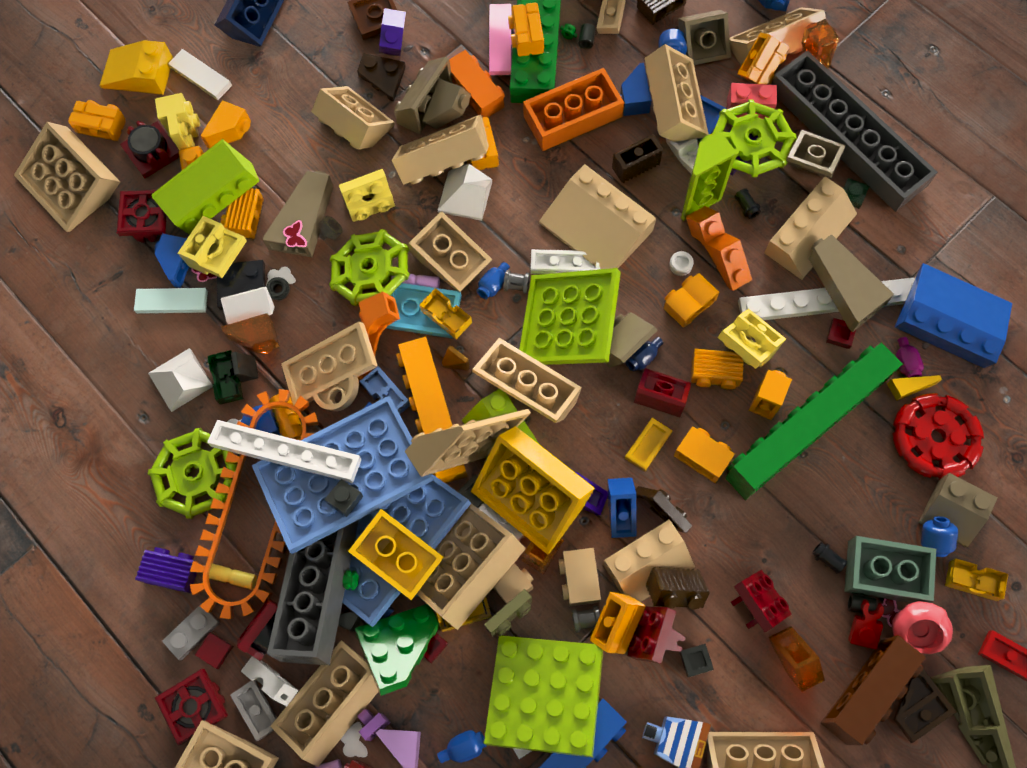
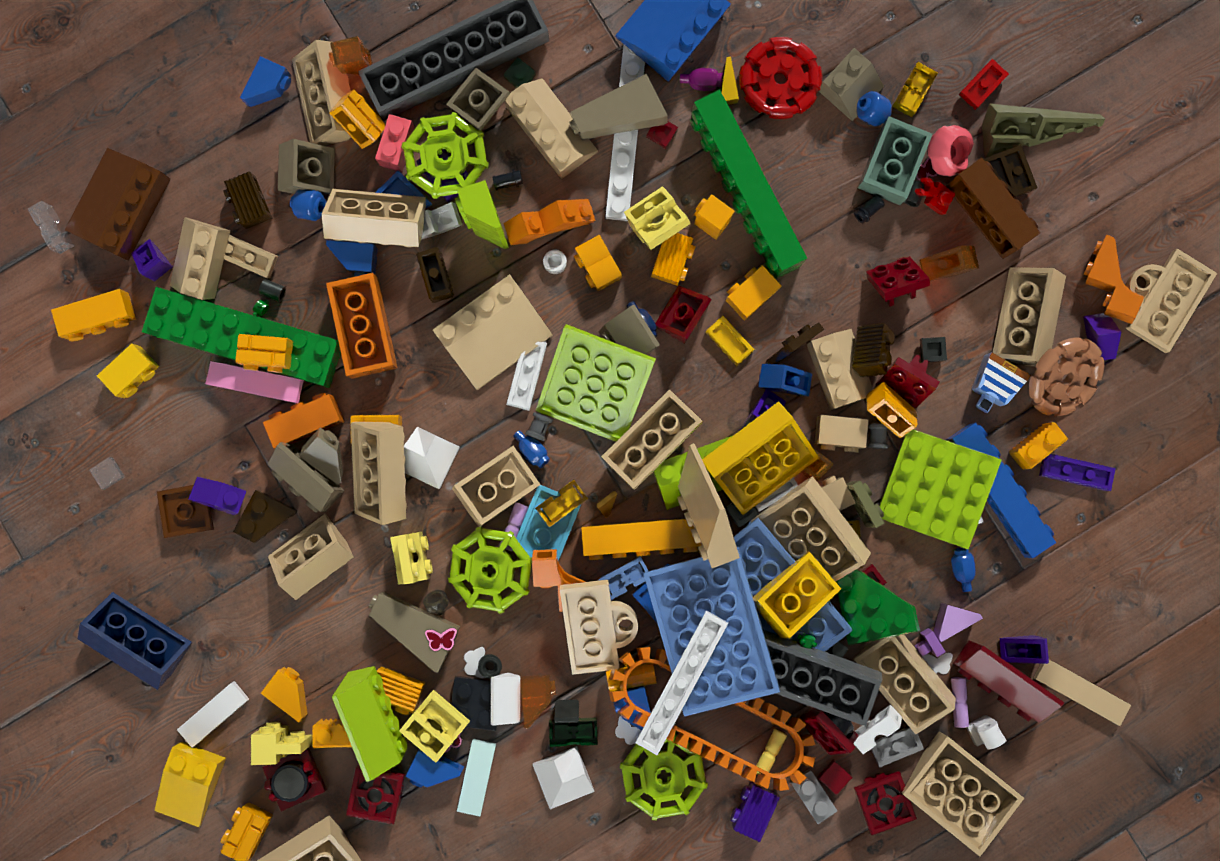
camera: 85 degrees left, 15 degrees up
pearl dark grey plate [324,479,363,517] -> none

